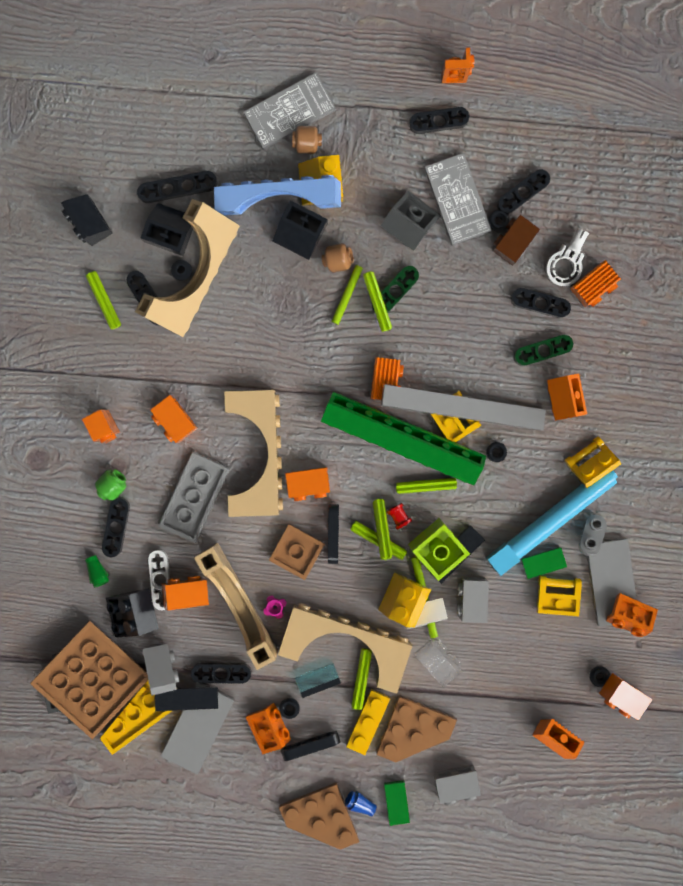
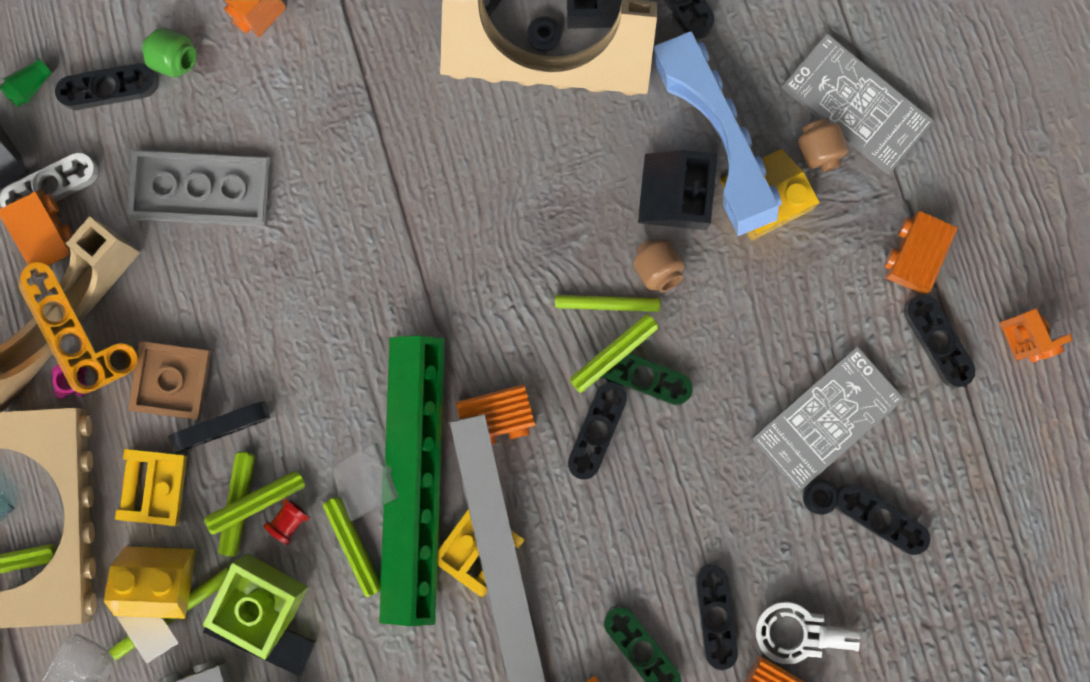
camera: 70 degrees right, 5 degrees down
orange brick [150,395,198,443] -> none
tan arch [224,390,283,517] -> none
orange brick [285,467,330,501] -> none
dark grey slope [381,191,441,251] -> none
black plate [486,442,507,462] -> none
reddish brown brick [493,215,540,266] -> none
none -> light orange beam [18,262,138,394]
none -> yellow plate [115,449,188,526]
none -> clear piece [331,443,398,521]
none -> black beam [568,382,627,480]
none -> orange brick [884,211,958,294]

